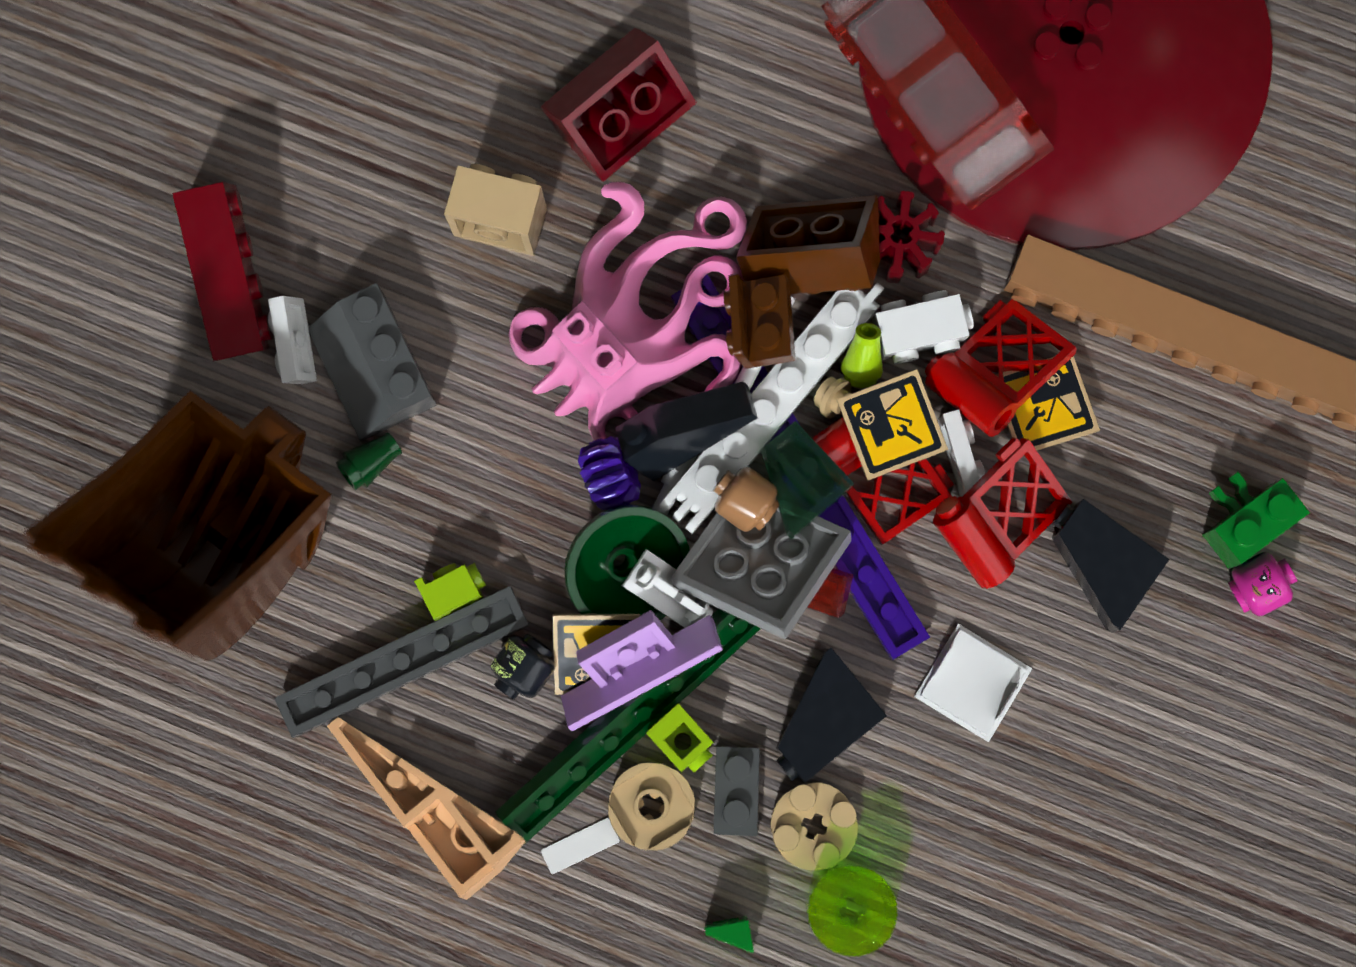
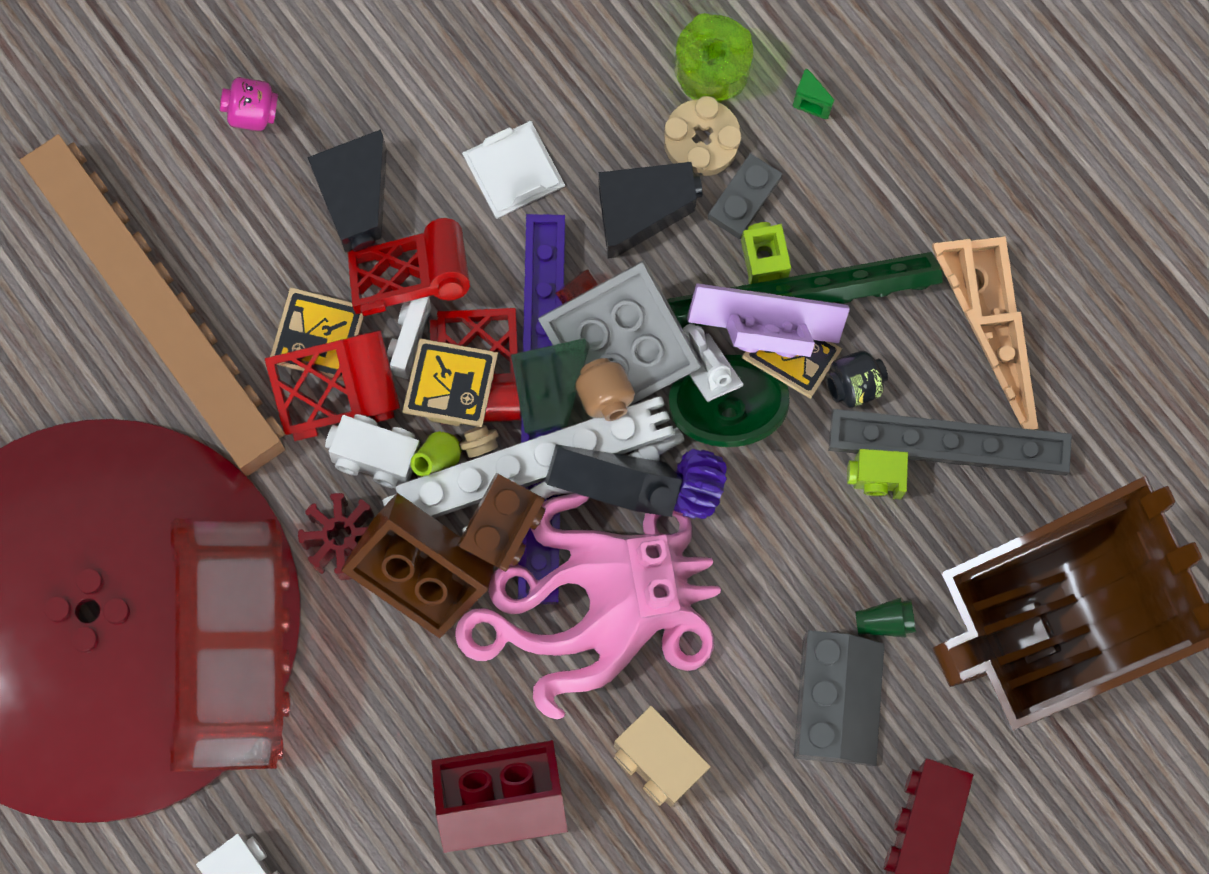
camera: 155 degrees left, 5 degrees down
white plate [268,296,317,384] -> none
white sticker [541,818,620,874] -> none
tan plate [608,763,695,850] -> none
green brick [1203,472,1310,569] -> none

